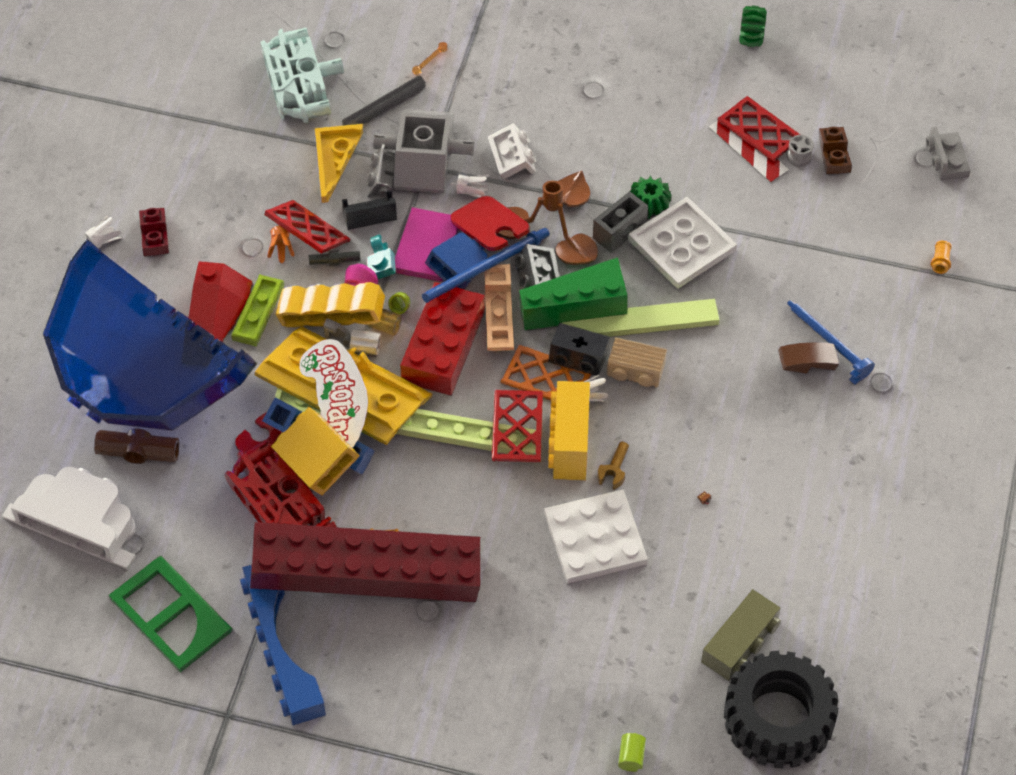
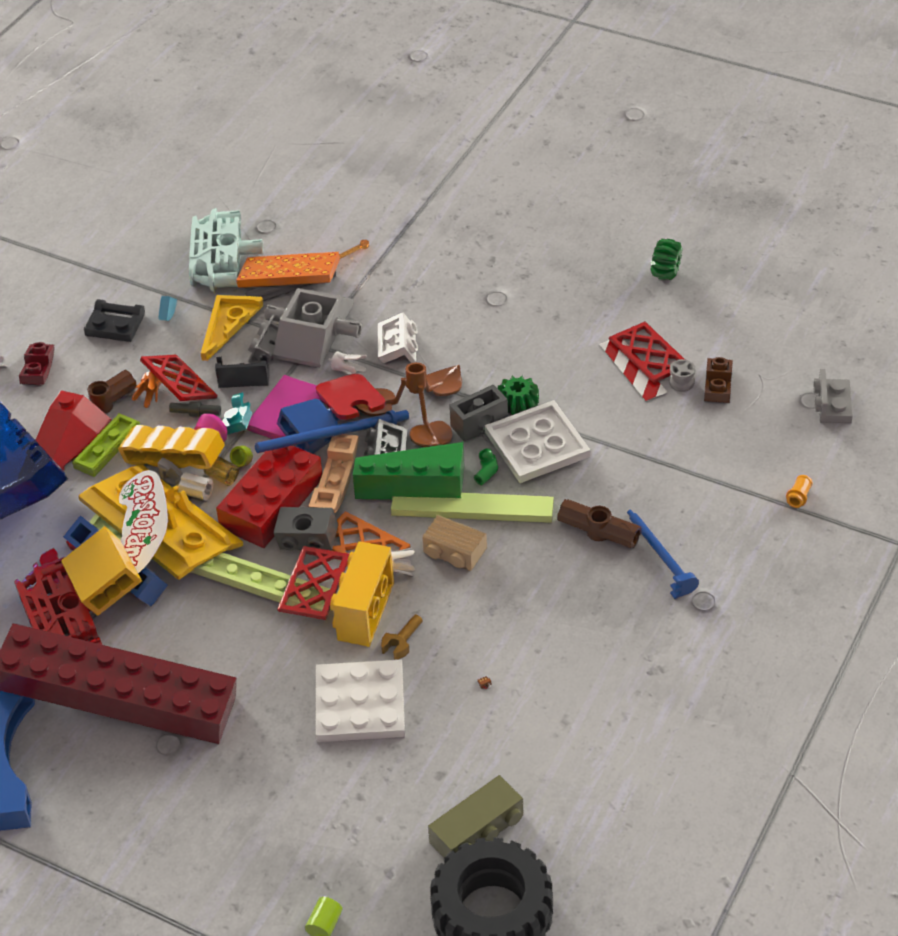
camera: 15 degrees right, 10 degrees down
black brick [548,323,610,376] -> none
reddish brown slope [778,342,839,374] -> none
none -> black plate [84,299,145,342]
none -> reddish brown piece [87,369,137,414]
none -> medium azure tile [158,296,177,321]
none -> orange tile [236,252,340,288]
none -> dark grey brick [274,507,338,551]
none -> green arm [474,448,499,486]
none -> reddish brown piece [557,499,641,548]

